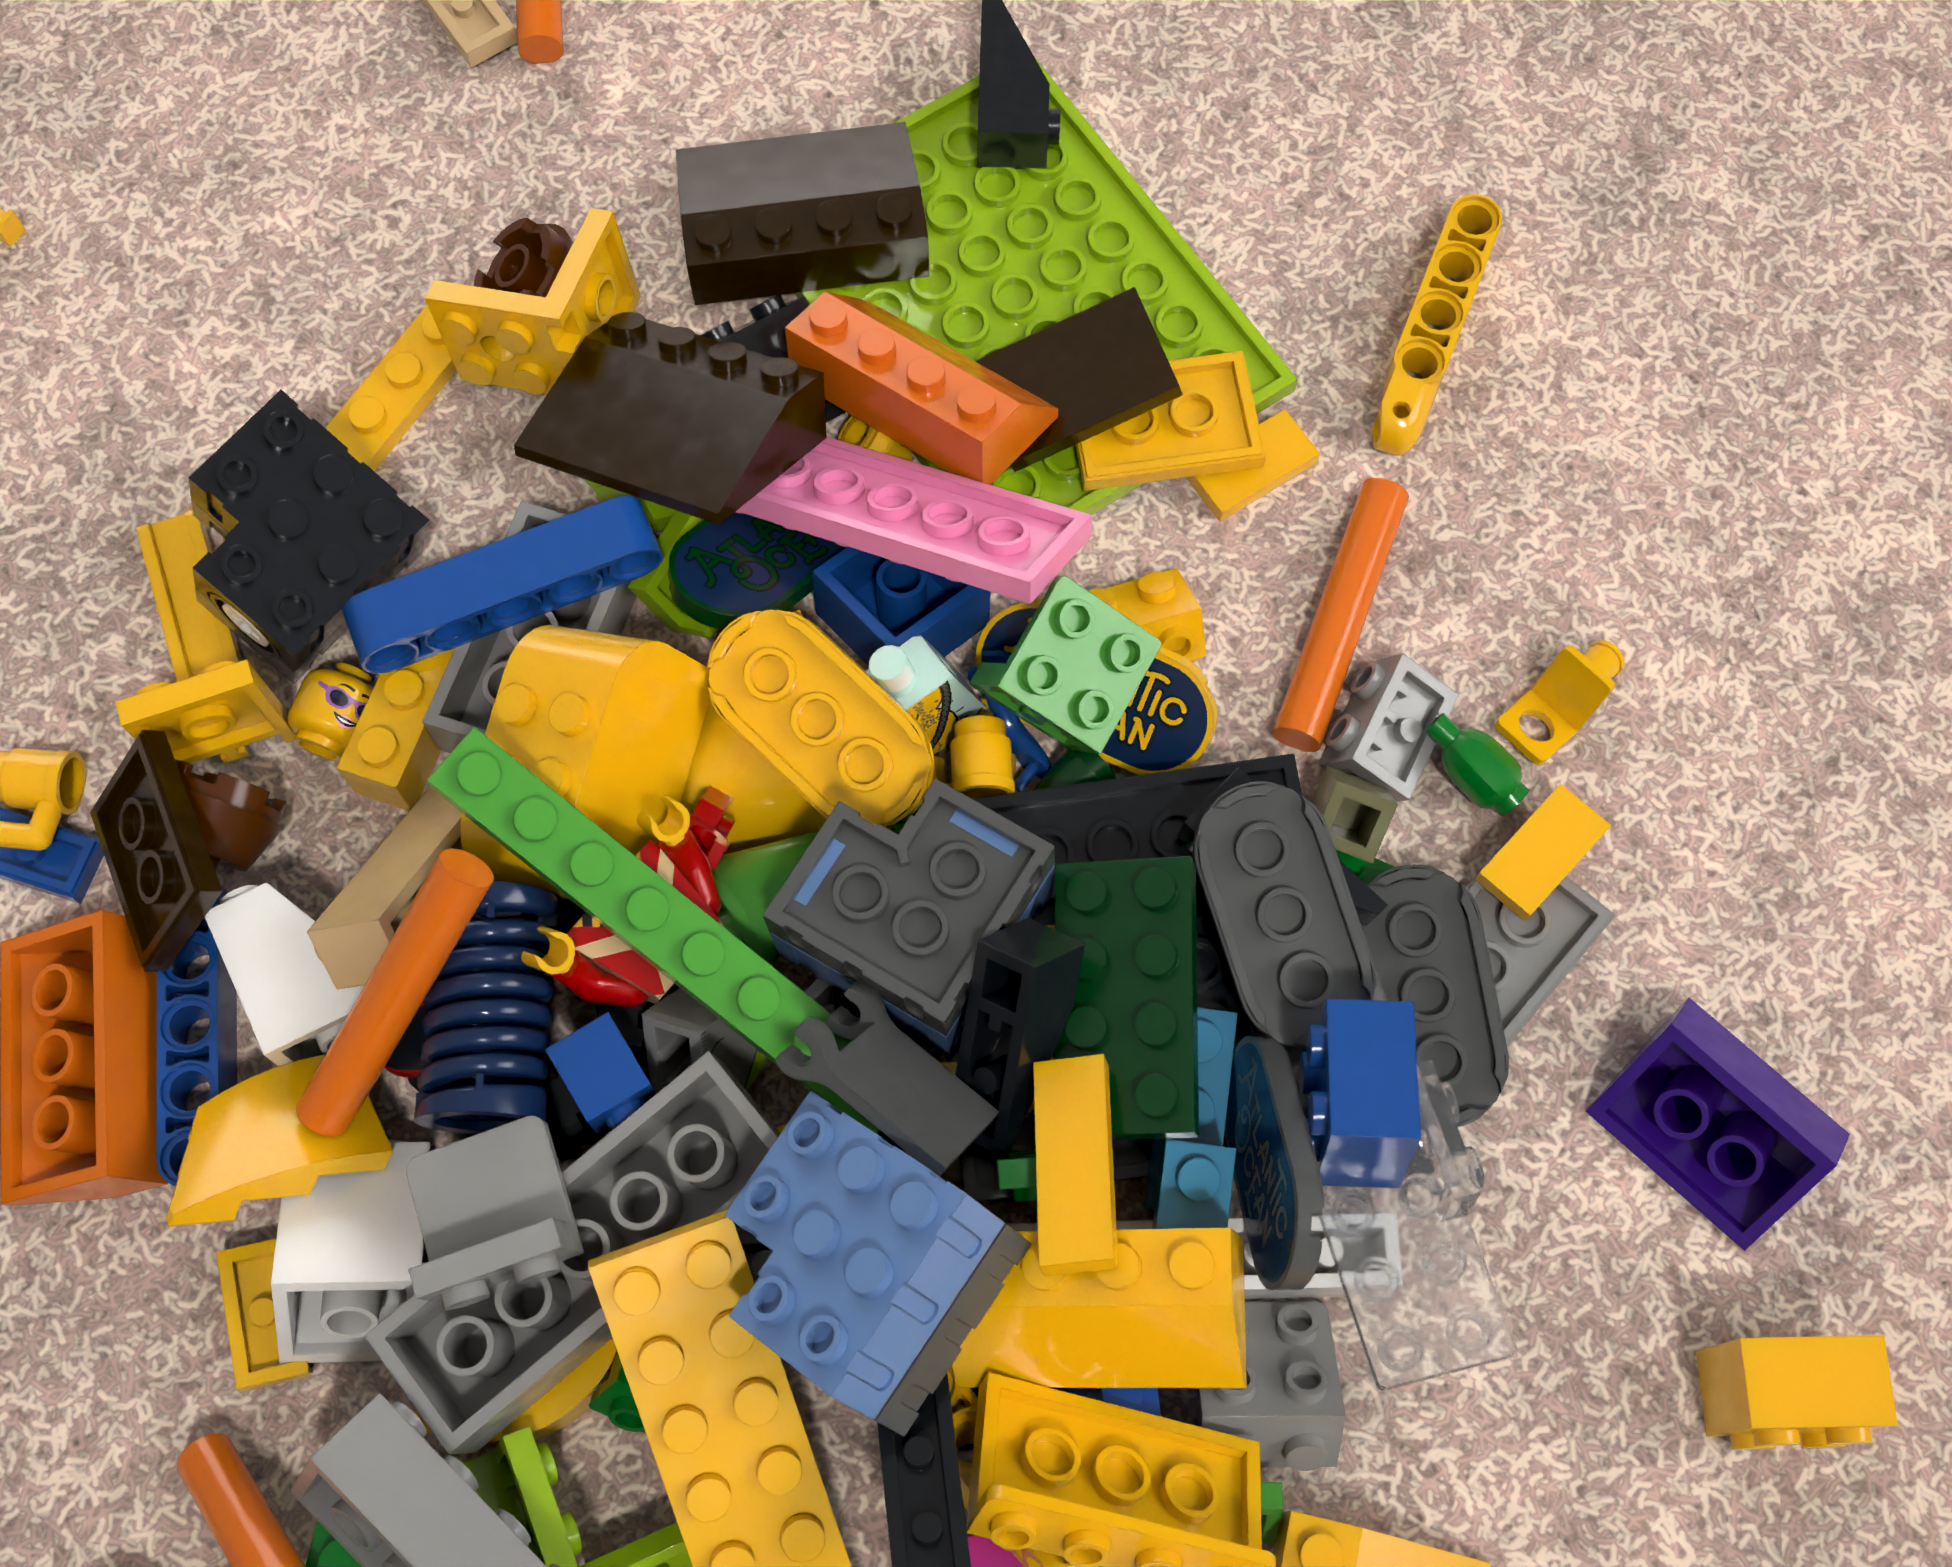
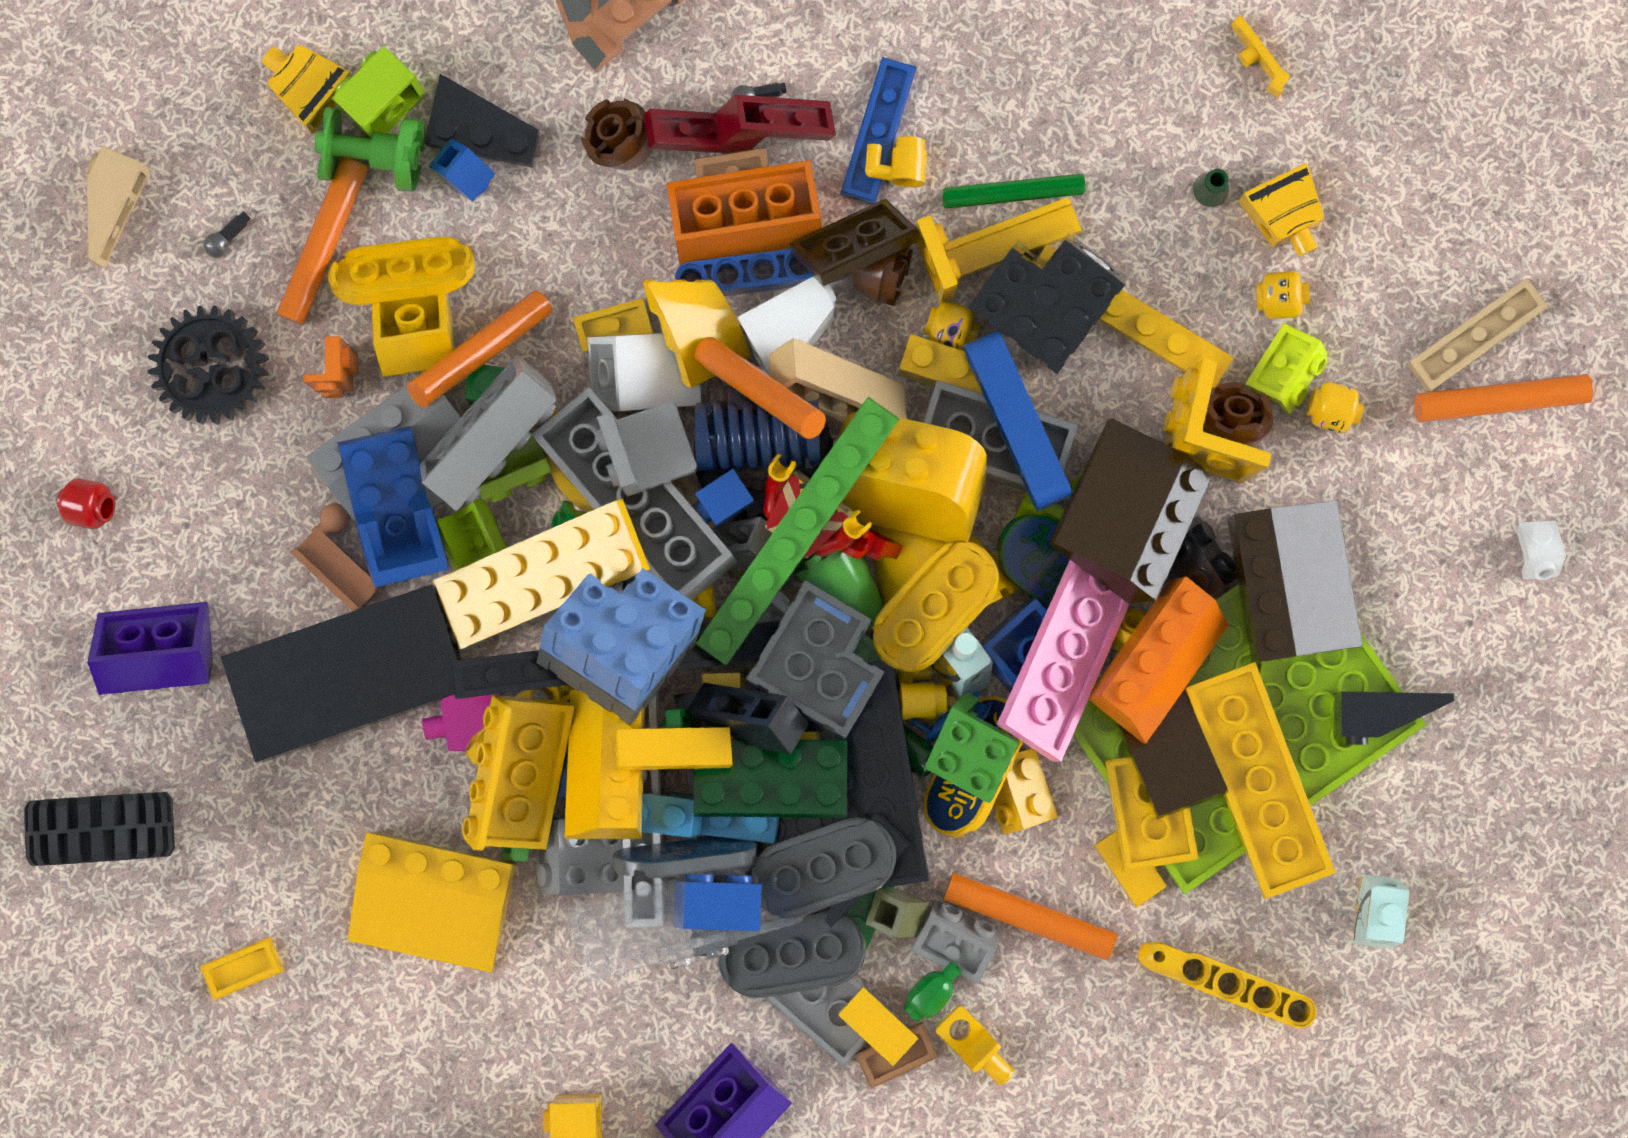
camera: 90 degrees right, 15 degrees up
dark grey flag [775,979,999,1176] -> none
none -> medium nougat tile [855,1022,938,1089]
none -> green axle [942,174,1086,209]
none -> yellow plate [1184,662,1336,899]
none -> dark green cone [1193,169,1229,207]
none -> yellow torso [1238,163,1324,258]
none -> neon yellow bracket [1245,323,1328,414]
none -> yellow head [1256,271,1310,319]
none -> yellow head [1306,381,1364,434]
none -> light aqua torso [1353,874,1409,949]

